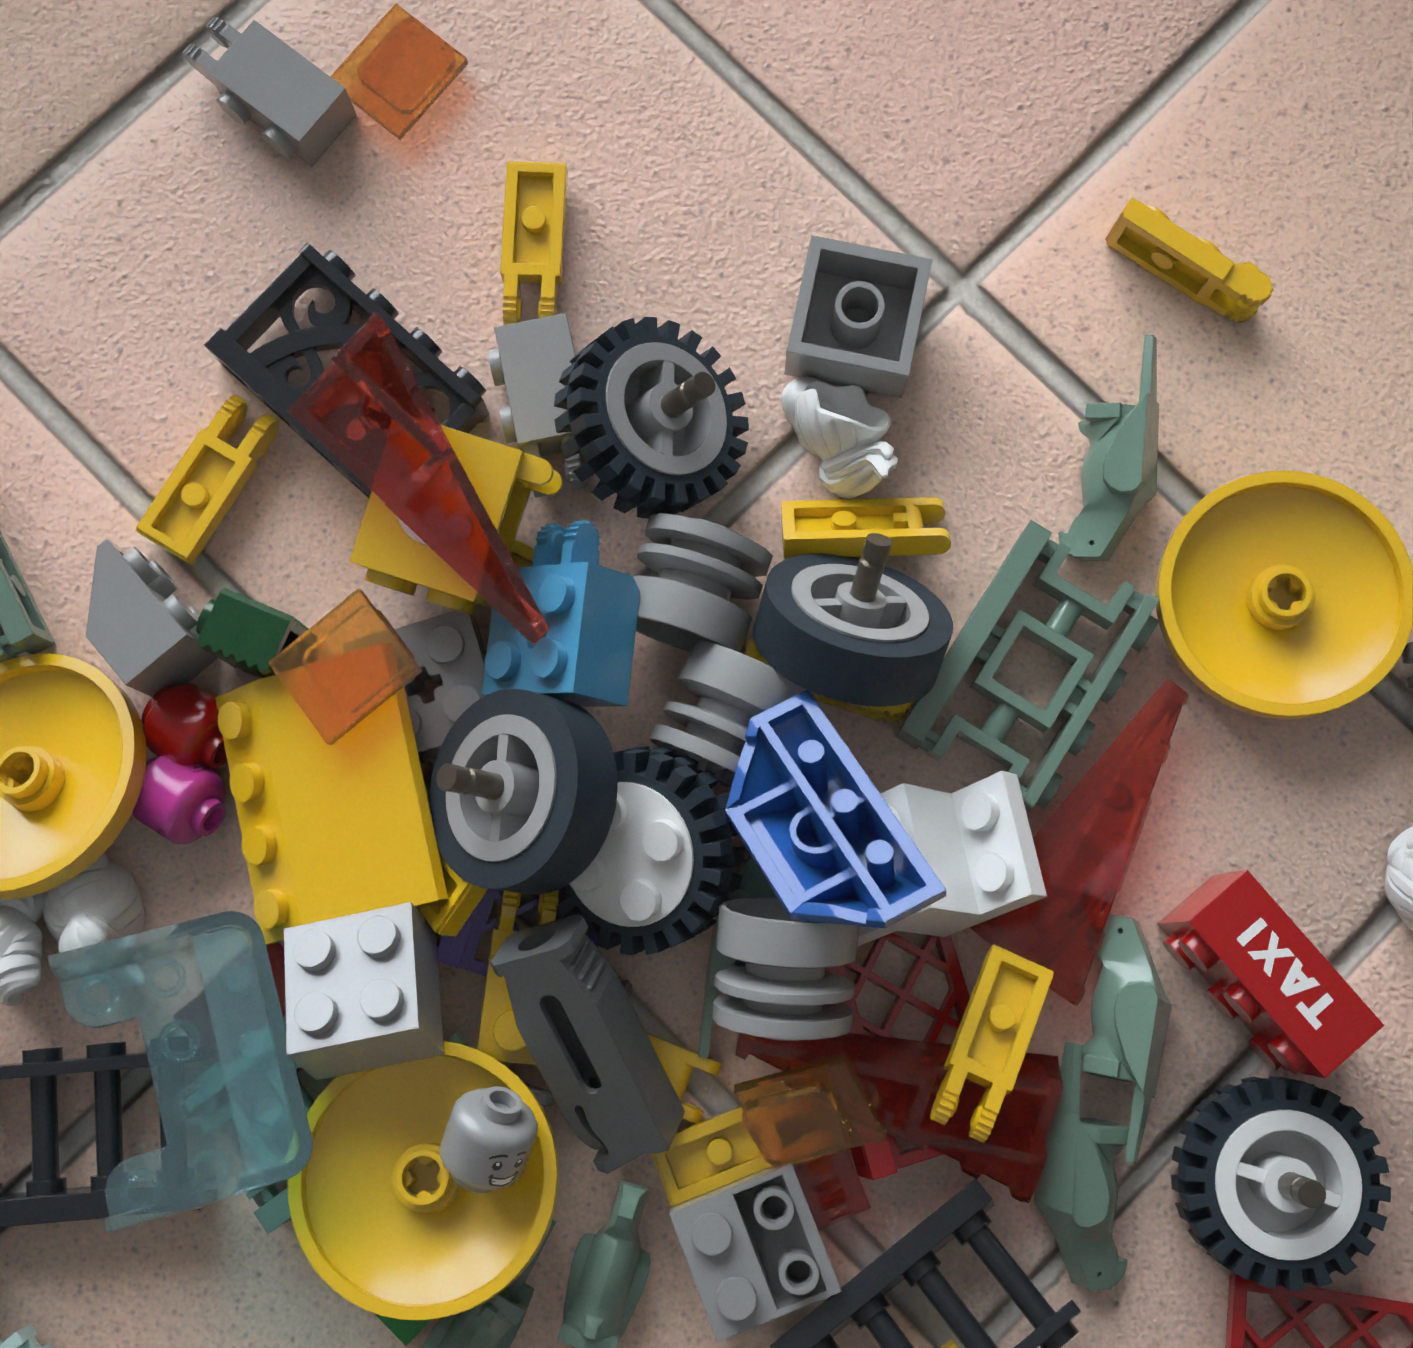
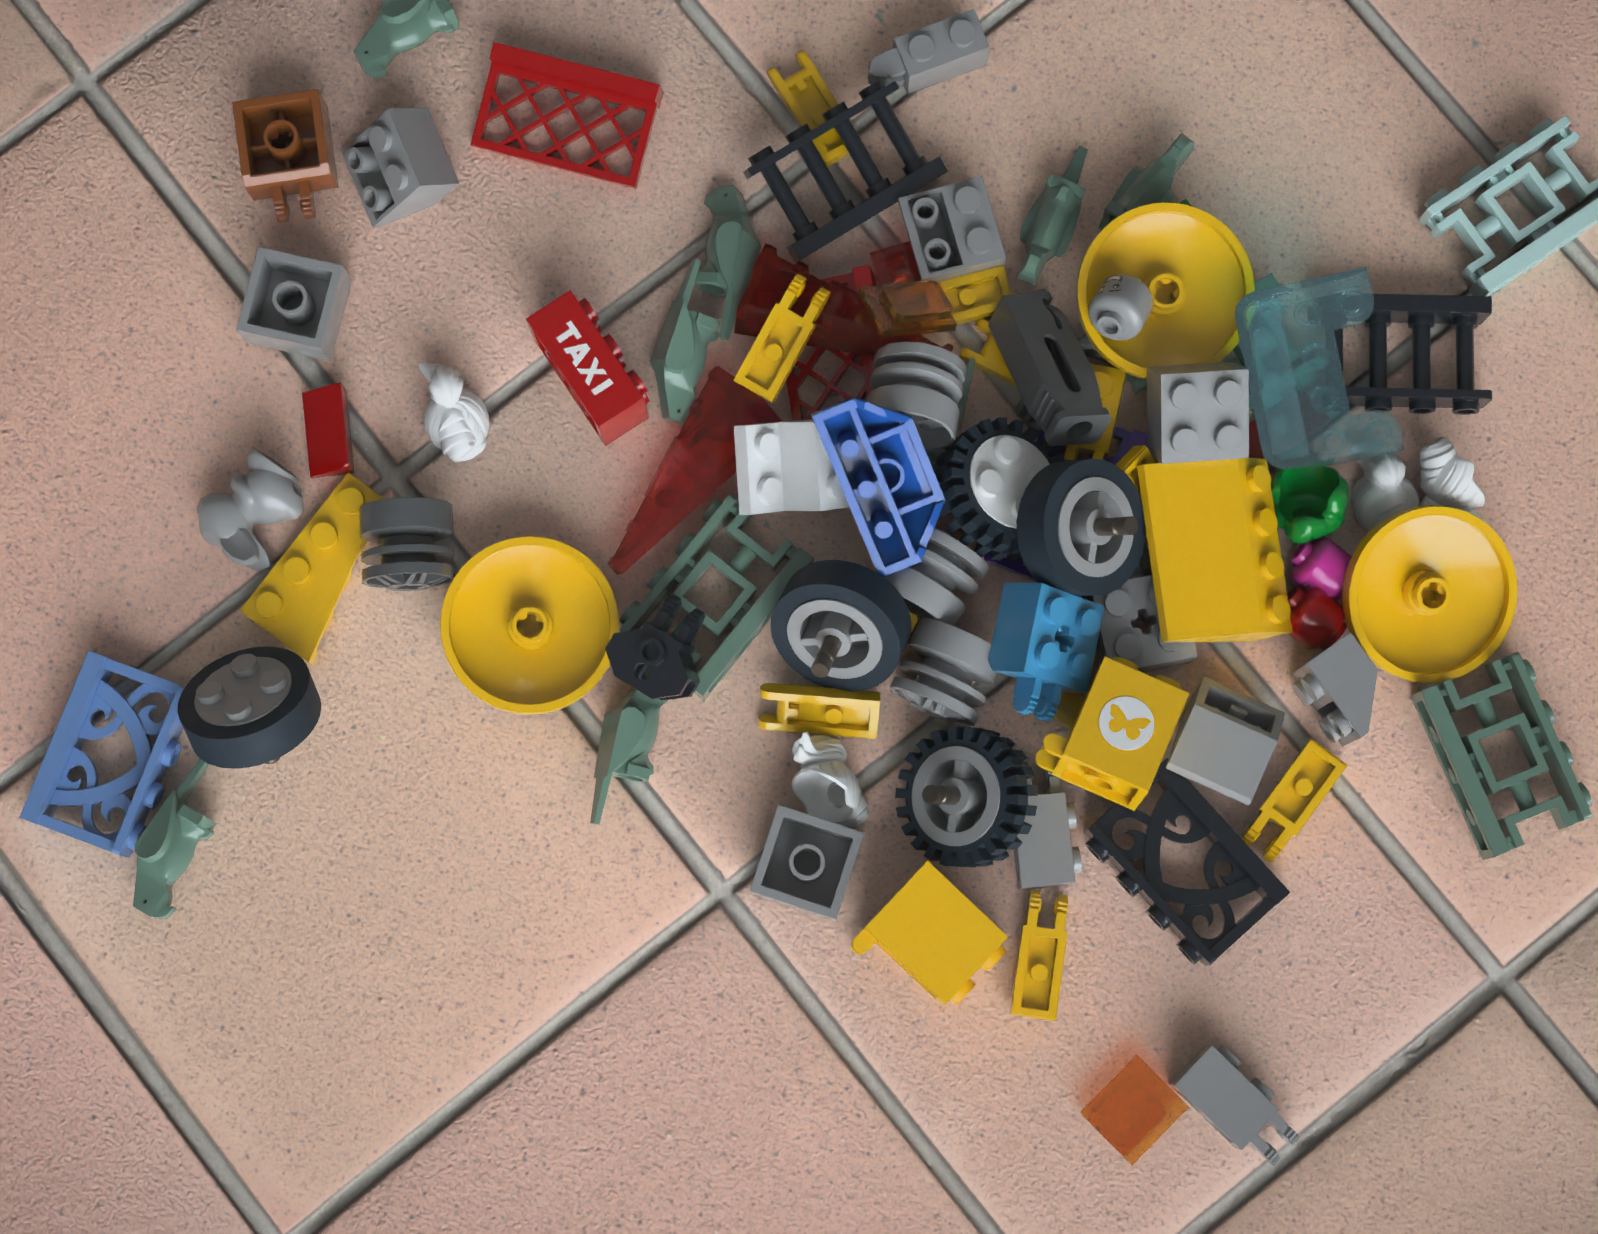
camera: 175 degrees left, 0 degrees up
dark green brick [196,588,319,678] -> none
clear orange piece [268,589,422,745] -> none
clear red wedge [287,312,549,645] -> none
yellow hinge [1105,196,1274,323] -> none
wheel [1171,1076,1391,1291] -> none
none -> black hinge [605,594,705,701]
none -> yellow container [851,861,1008,1005]
none -> light grey slope [1166,676,1285,805]
none -> green hair [1271,461,1350,544]

